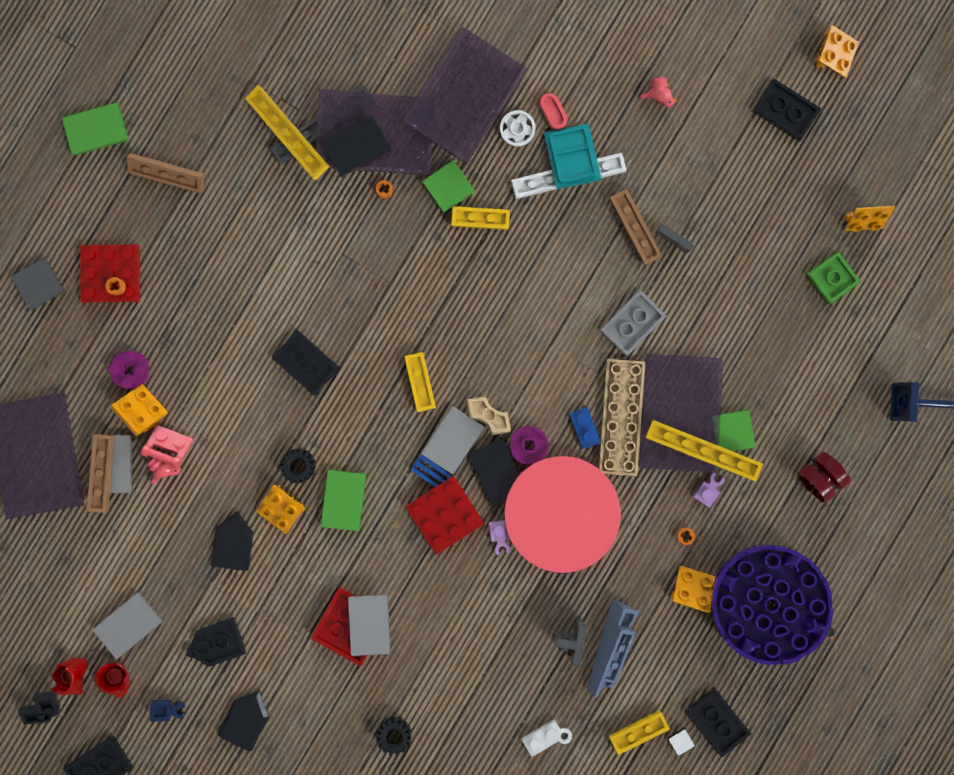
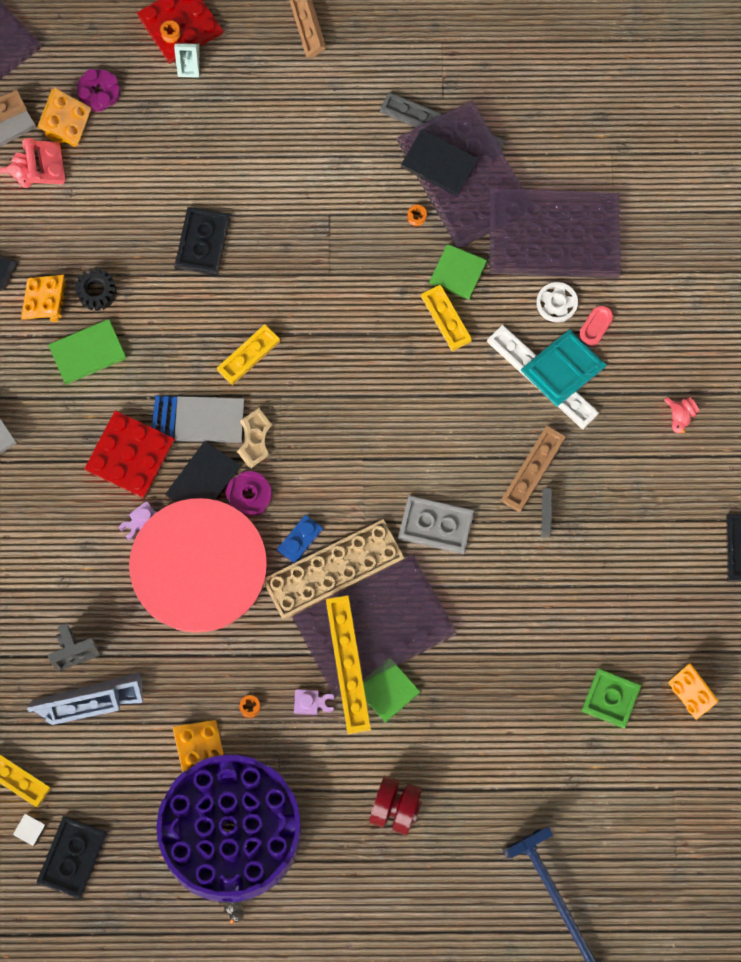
camera: 60 degrees right, 15 degrees down
yellow plate [245,85,330,180] -> none
none -> light aqua slope [175,43,199,77]

